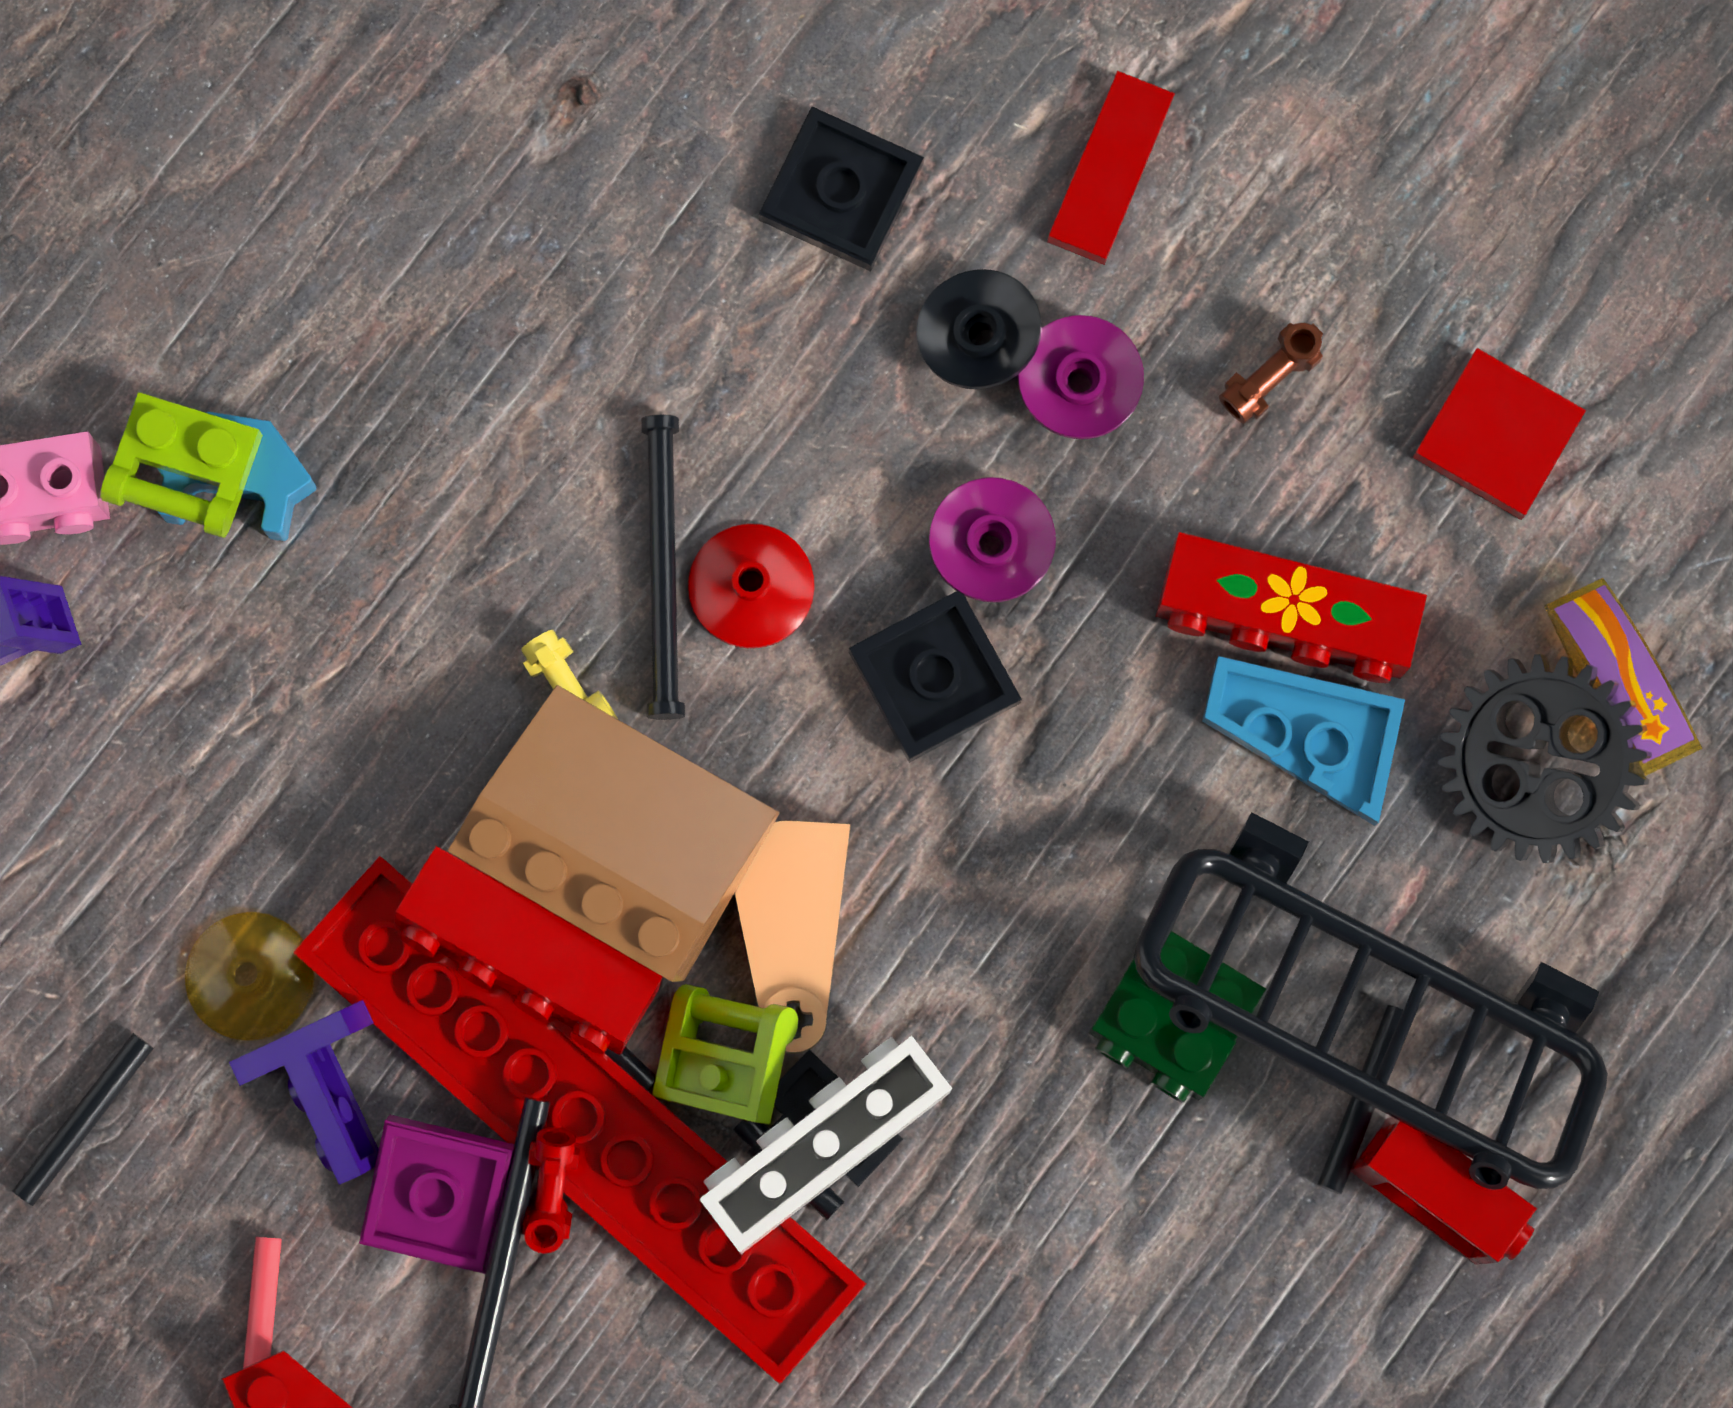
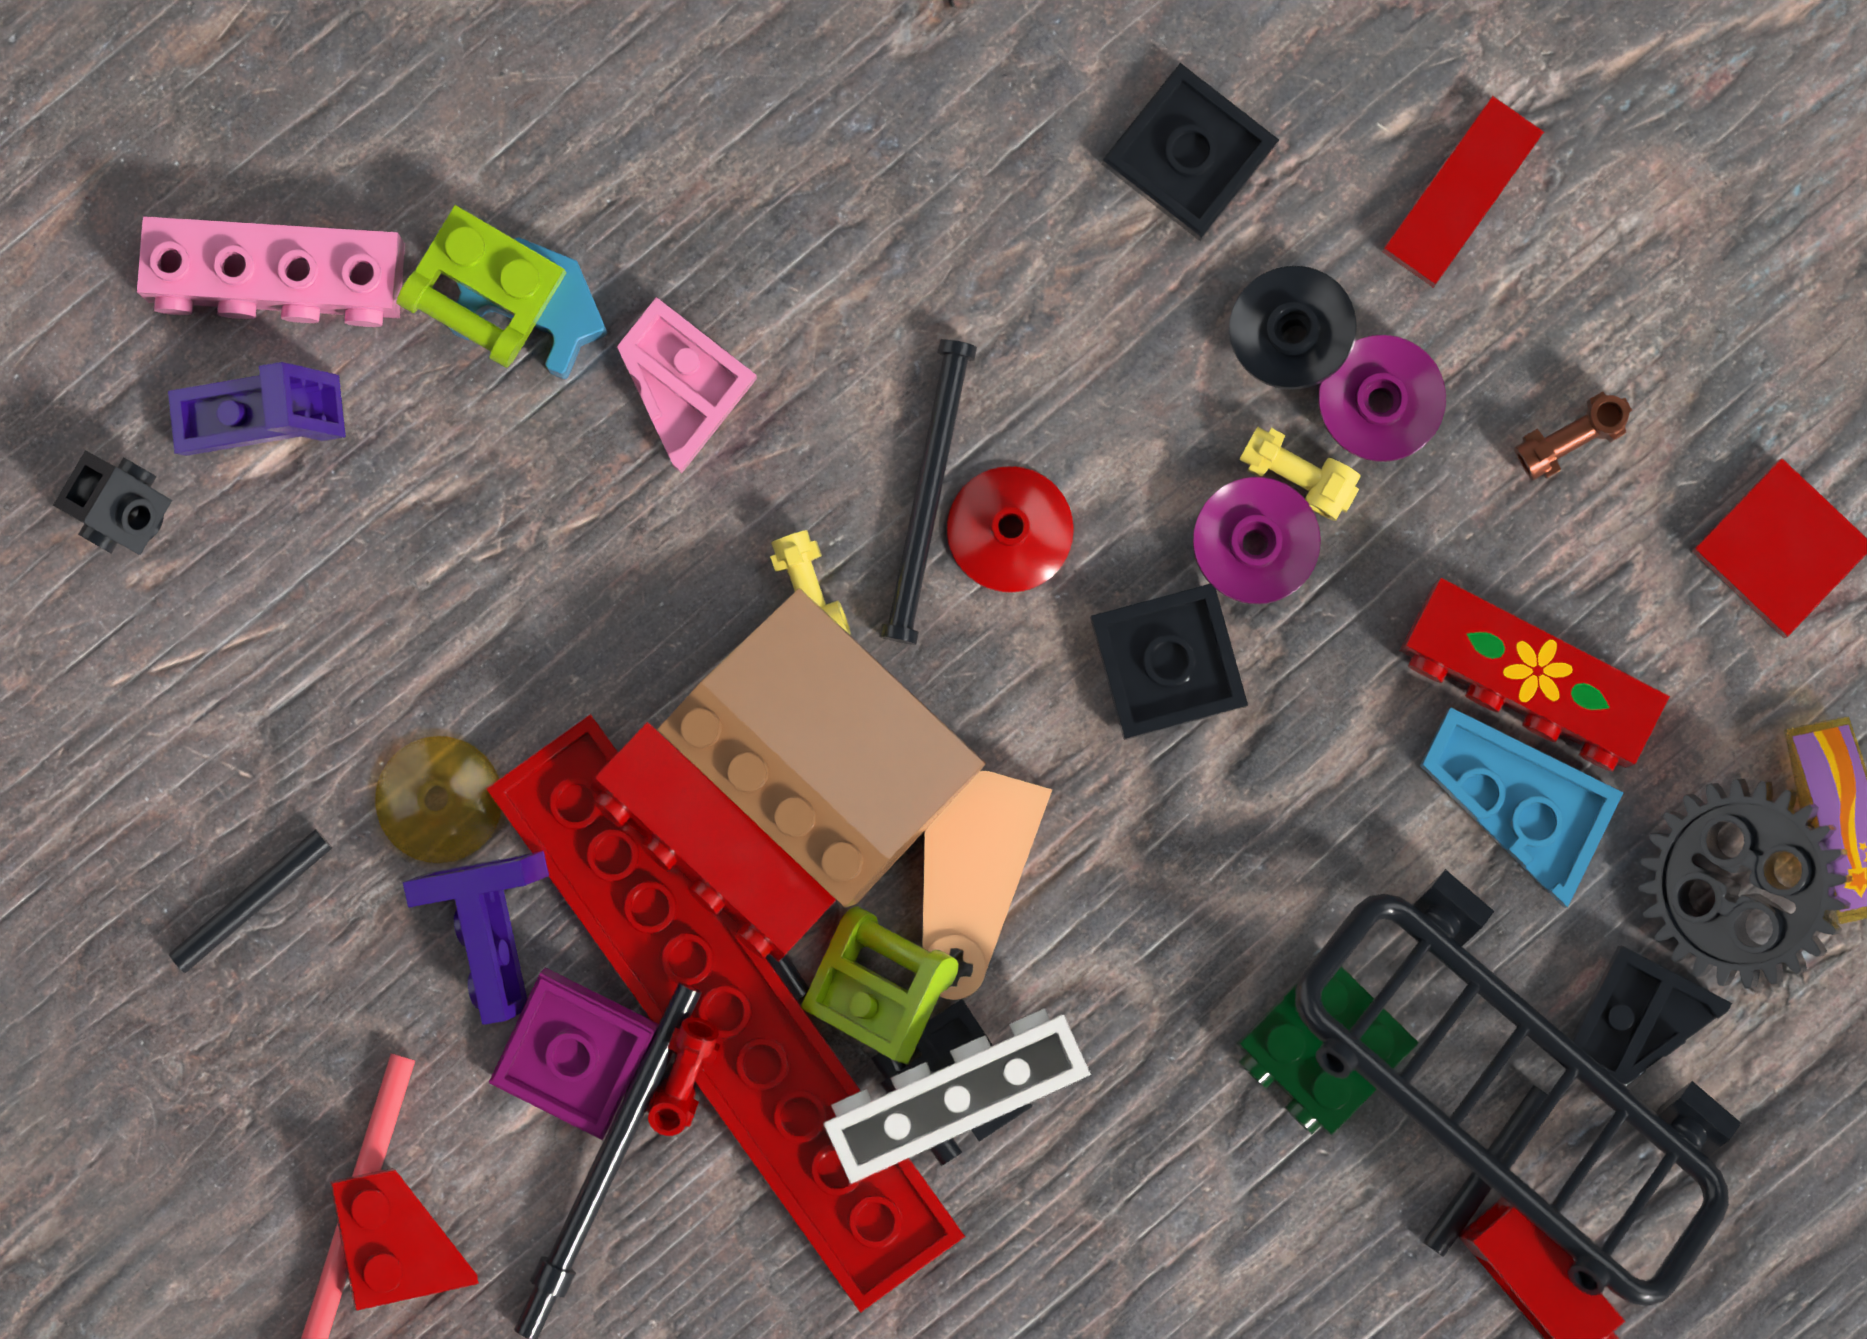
camera: 15 degrees right, 5 degrees up
none -> bright pink wing [617,297,757,474]
none -> light yellow bar [1239,427,1361,521]
none -> black wing [1571,946,1732,1086]

